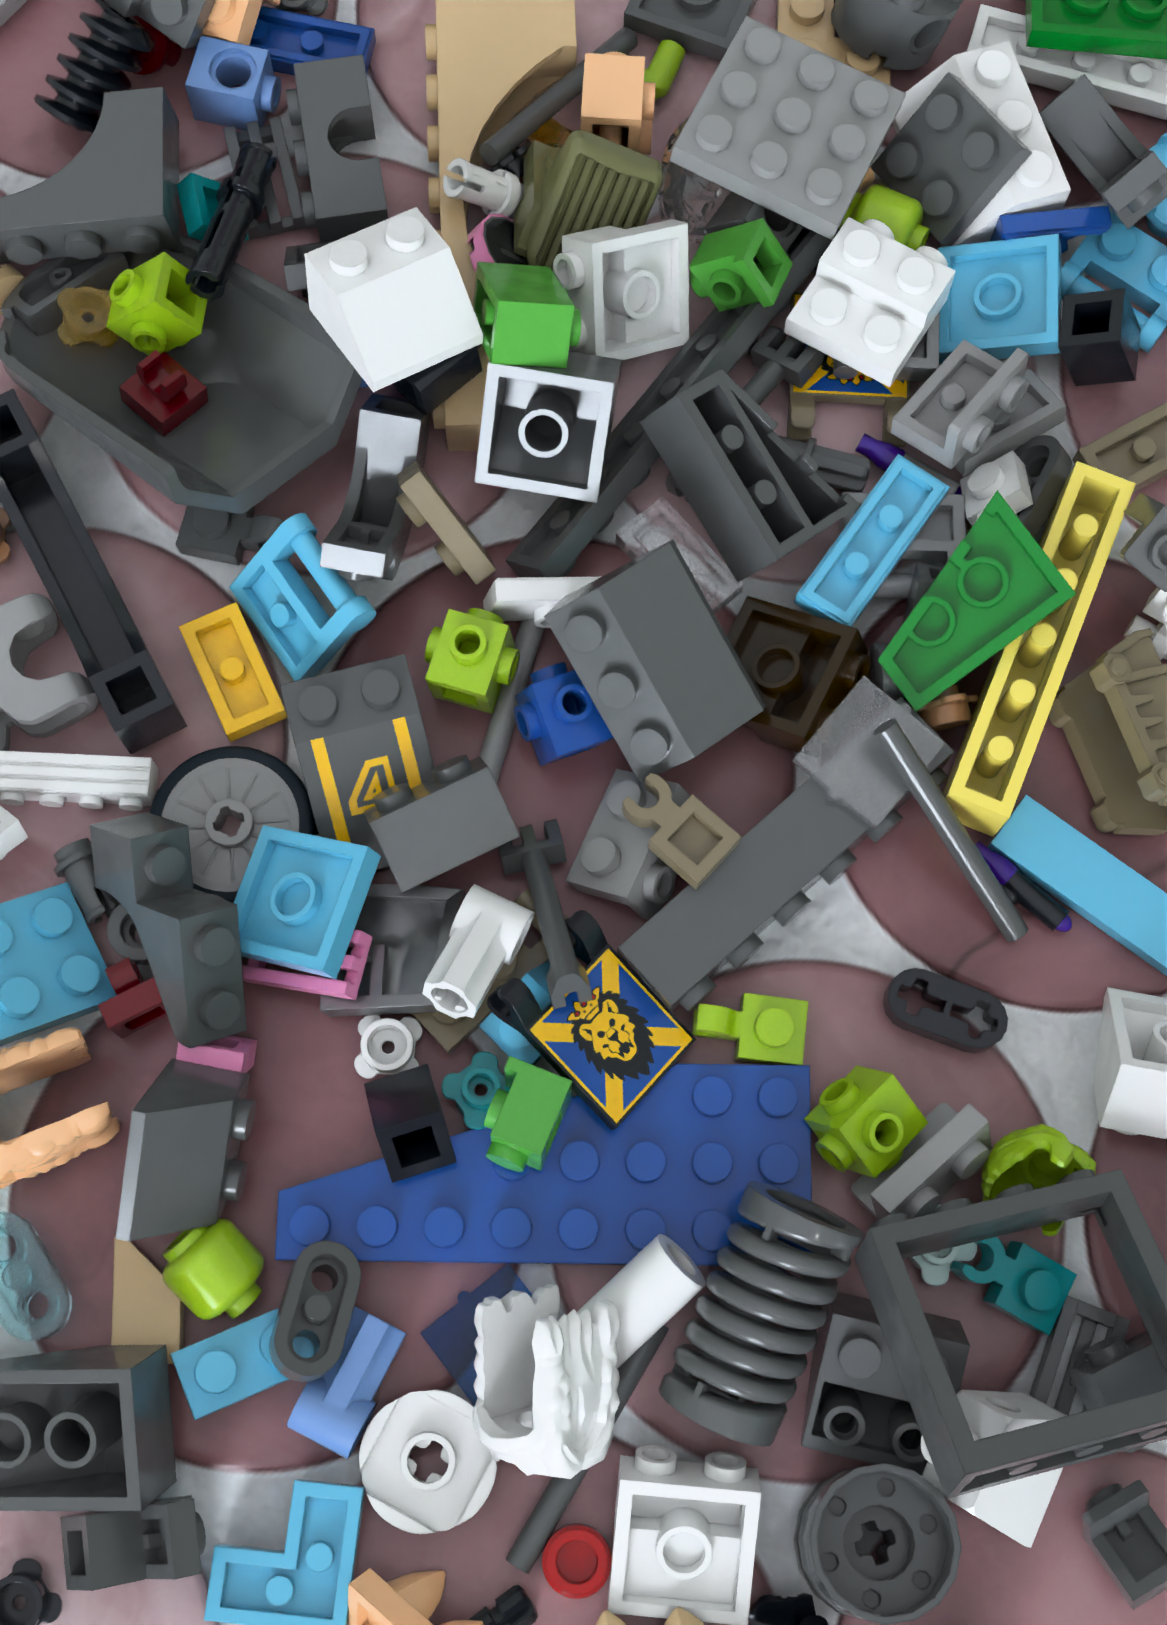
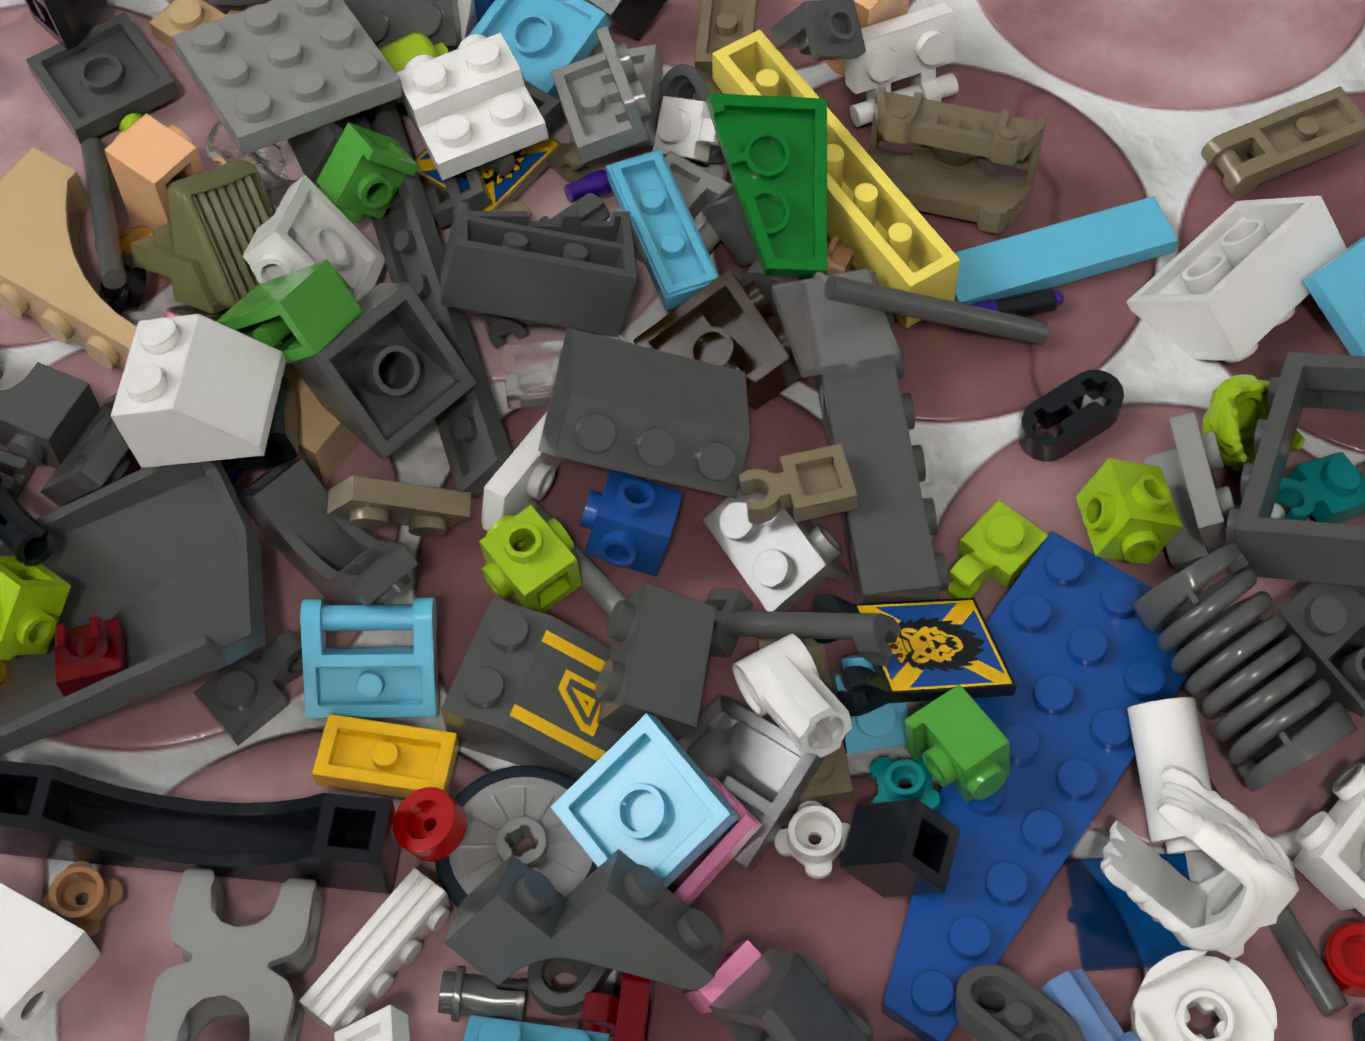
camera: 50 degrees left, 15 degrees down
white pin [443,158,524,219] -> none
none -> red tile [393,787,467,862]

